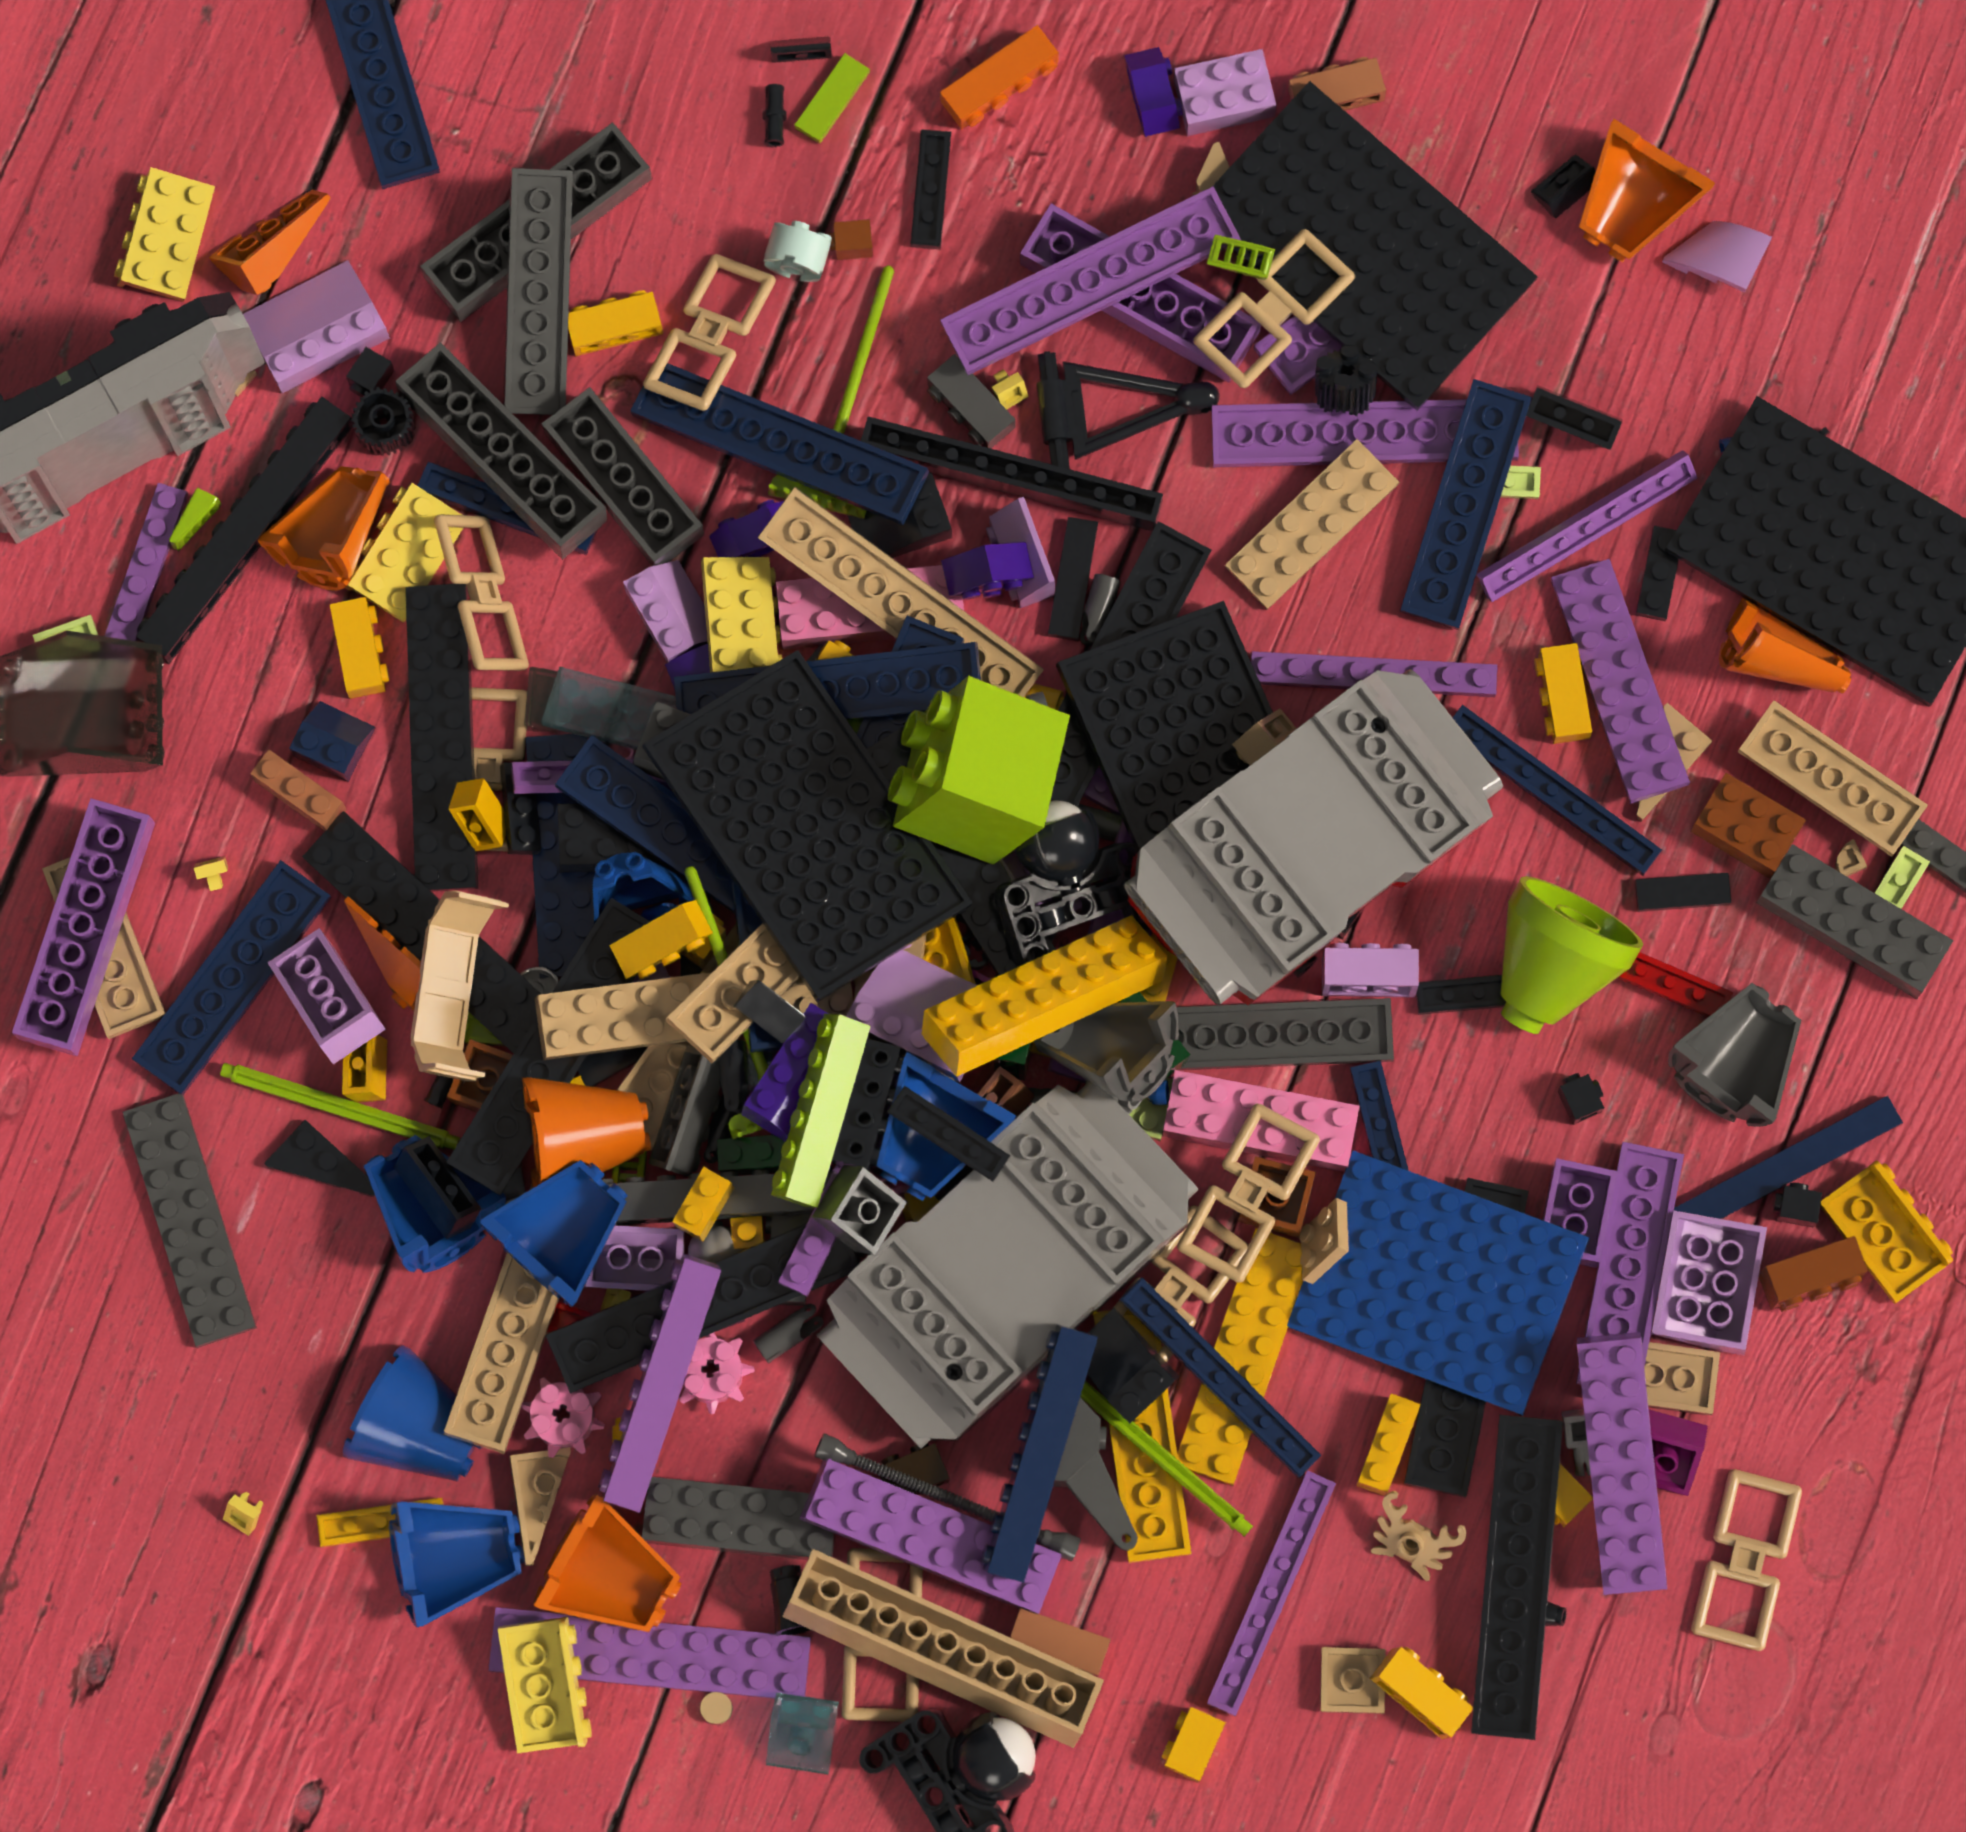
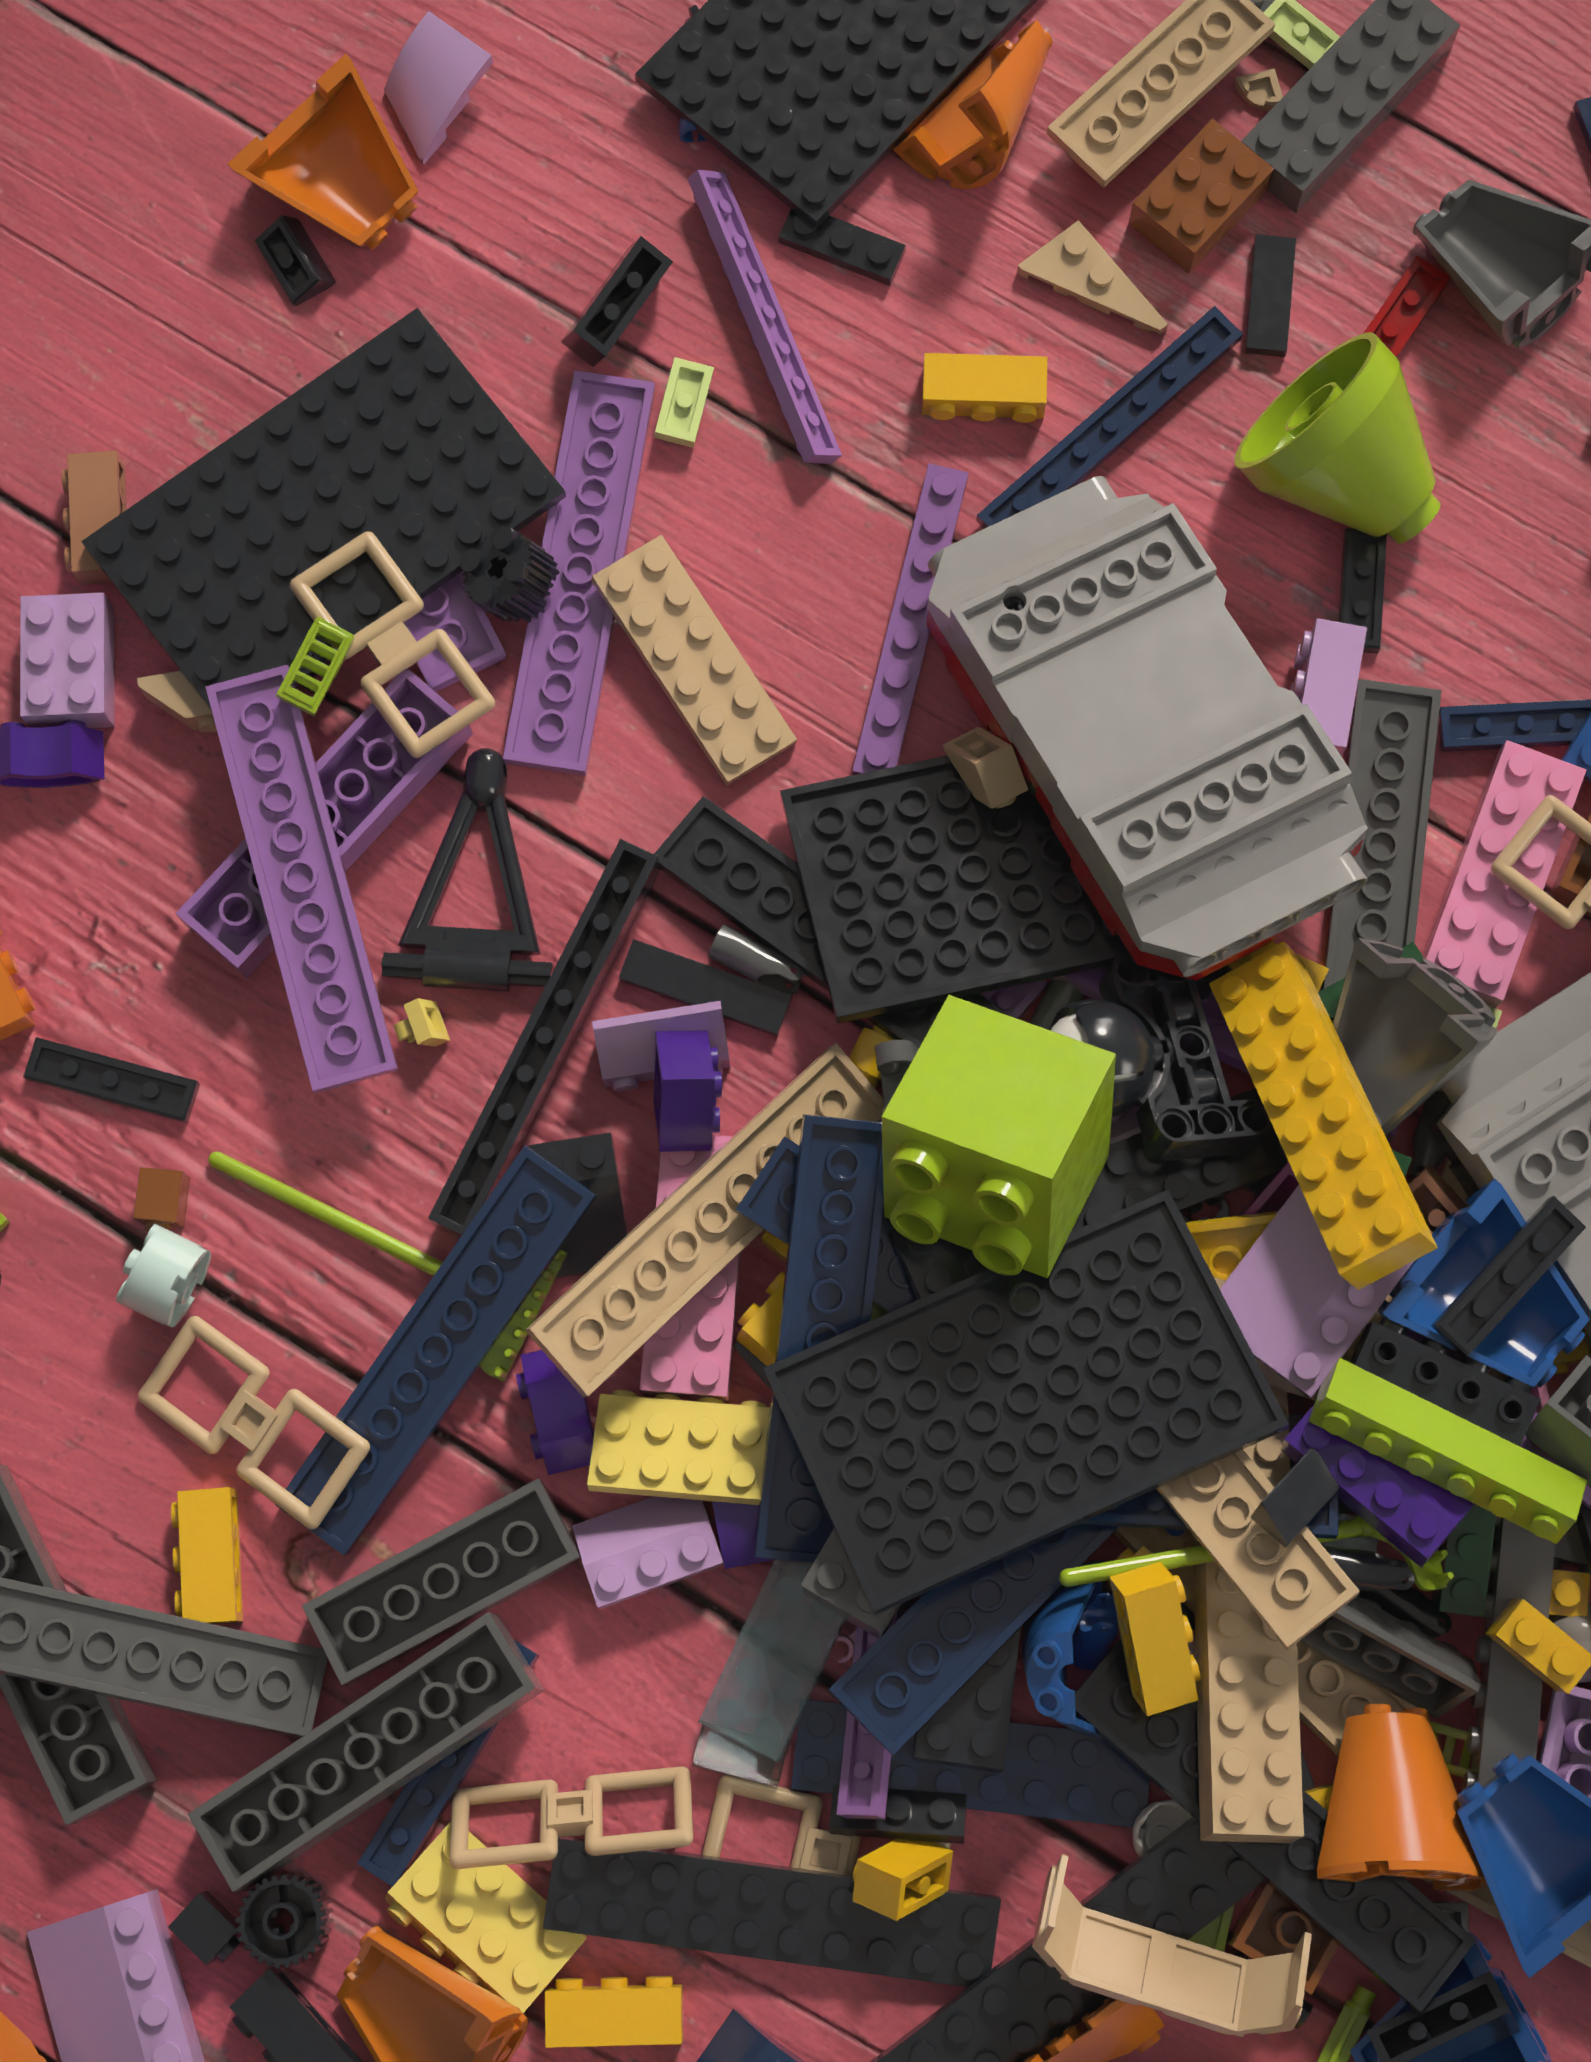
camera: 80 degrees left, 0 degrees up
dark grey brick [927,354,1016,449] -> none
dark blue plate [1400,379,1532,630] -> none
medium lavender plate [1551,559,1690,804] -> none
black brick [1558,1073,1604,1125] -> none

